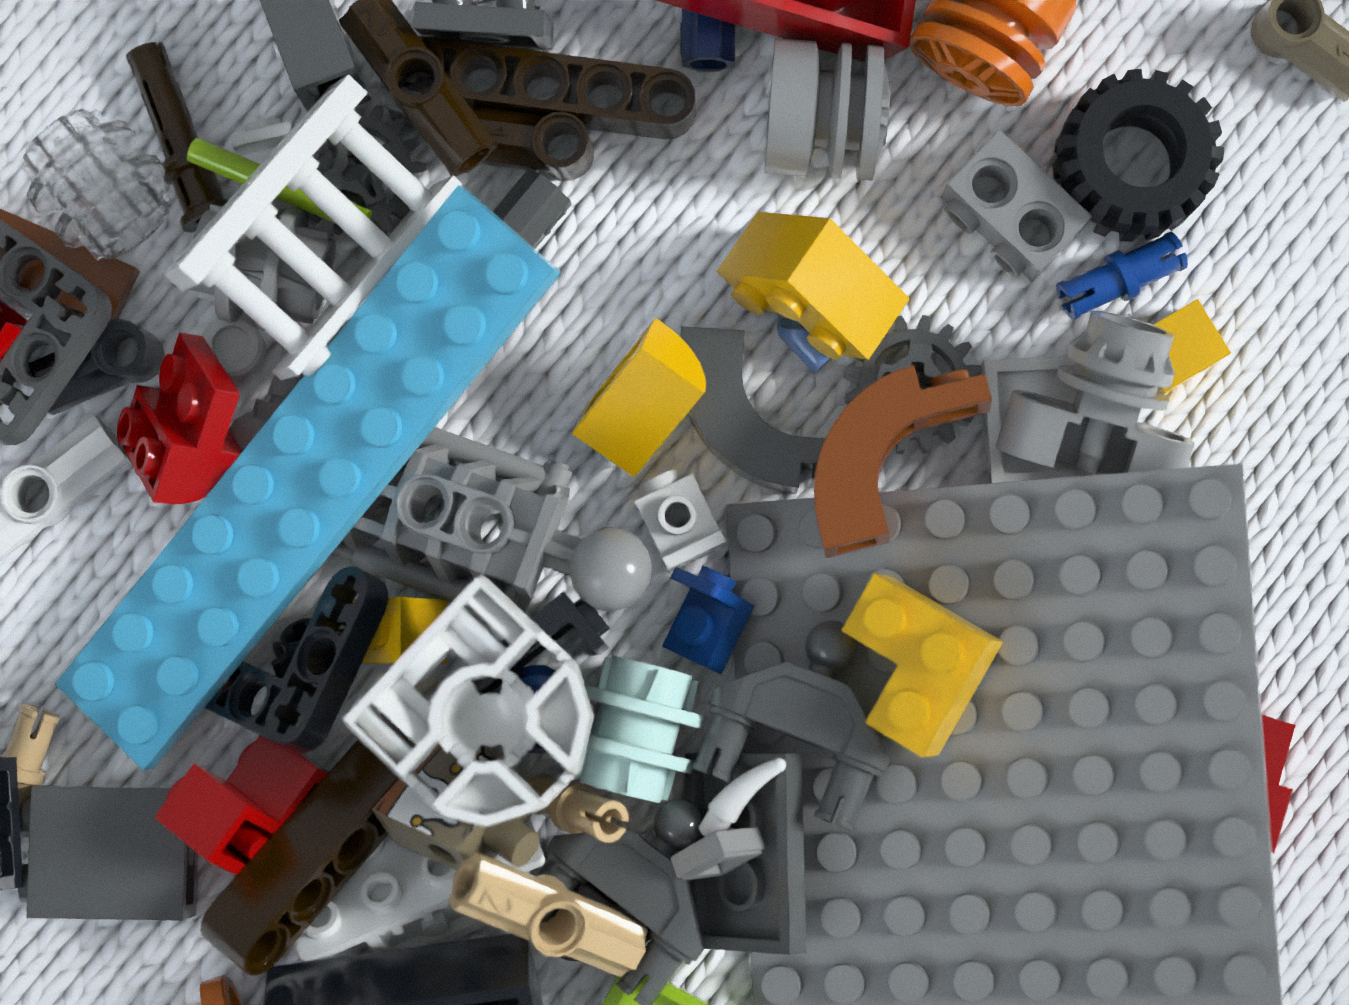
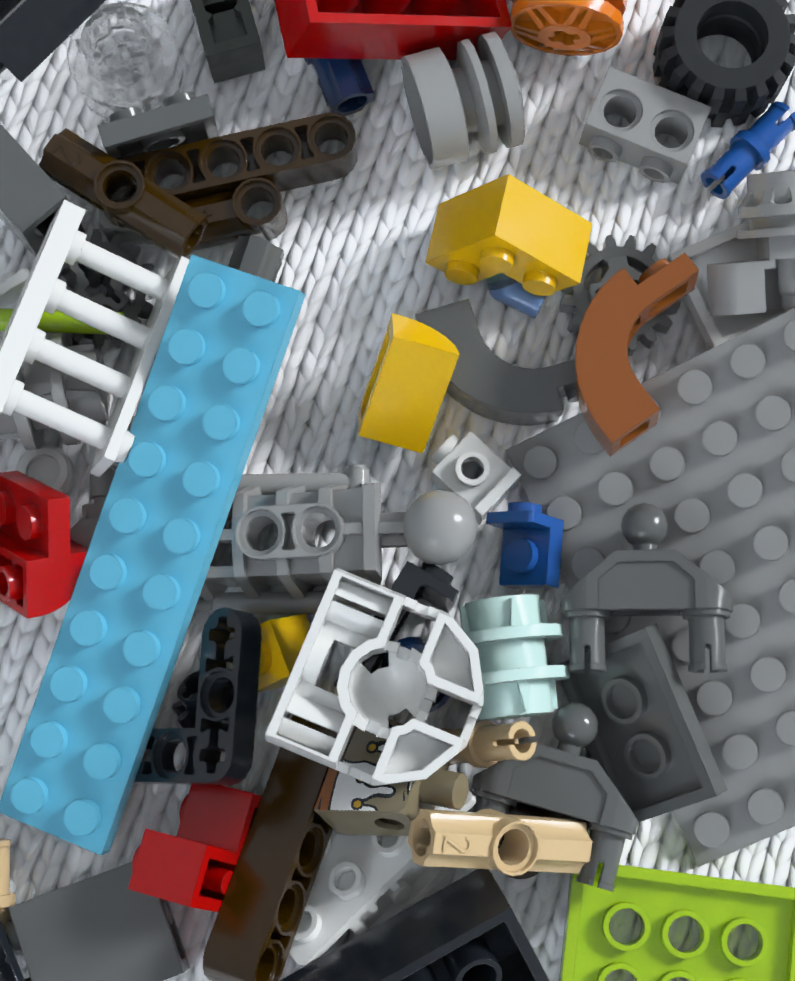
camera: 30 degrees left, 5 degrees down
light grey tile [670,827,766,880] -> none
white helmet [699,758,786,837] -> none
yellow brick [841,573,1003,758] -> none

